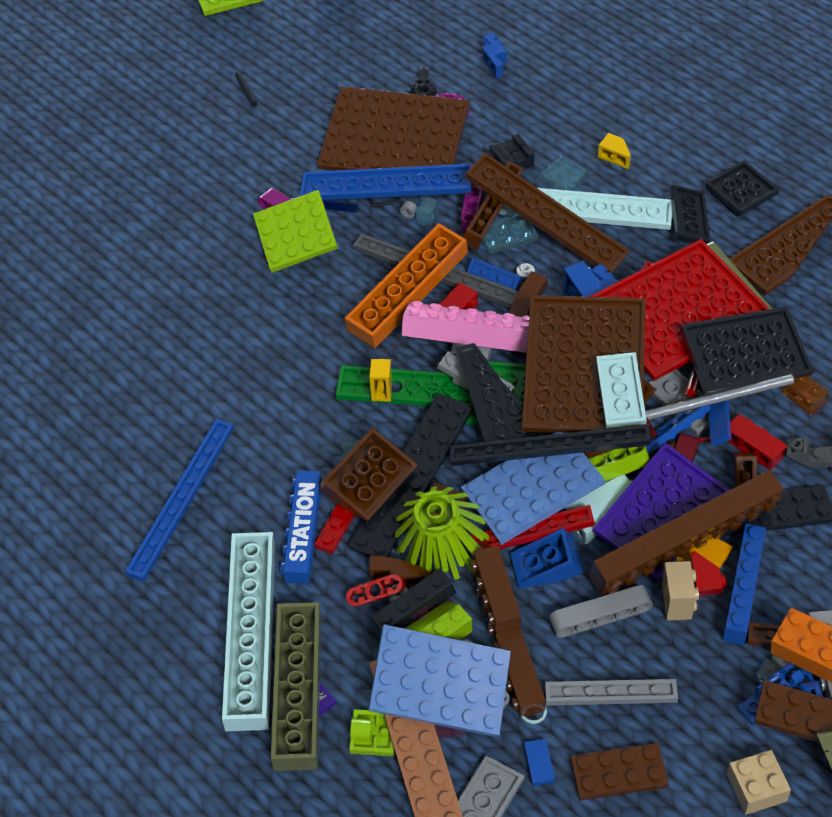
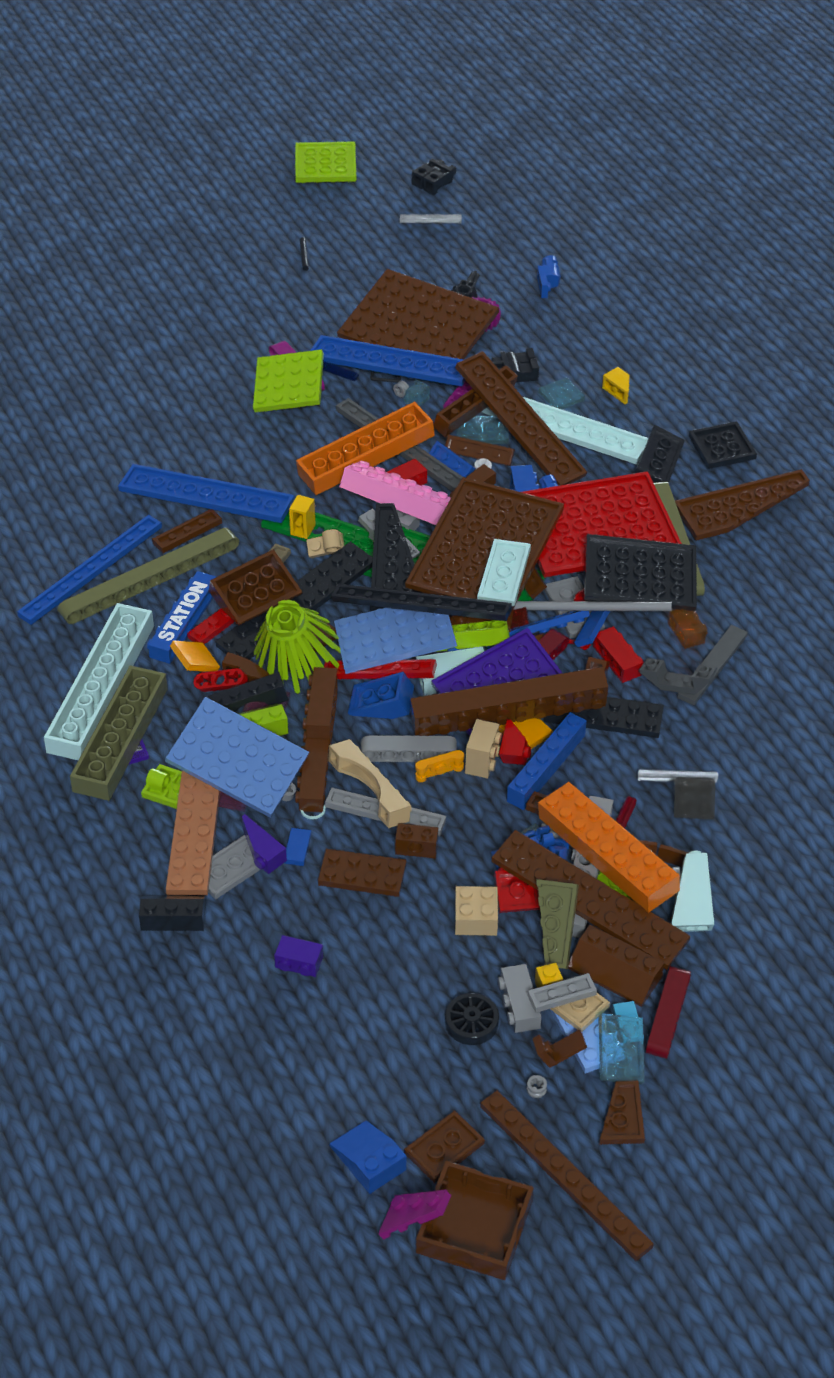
camera: 15 degrees right, 5 degrees down
none -> olive beam [57,528,239,624]
none -> blue plate [118,464,295,523]
none -> reddish brown plate [152,509,222,553]
none -> light orange tile [170,641,220,672]
none -> dark purple slope [242,814,287,874]
none -> dark tan tile [268,543,291,563]
none -> tan plate [307,529,344,559]
none -> tan arch [328,739,412,828]
none -> reddish brown brick [395,823,439,859]
none -> light grey axle [400,214,462,224]
none -> light orange plate [415,750,464,782]
none -> reddish brown tile [445,435,515,466]
none -> red plate [494,868,540,913]

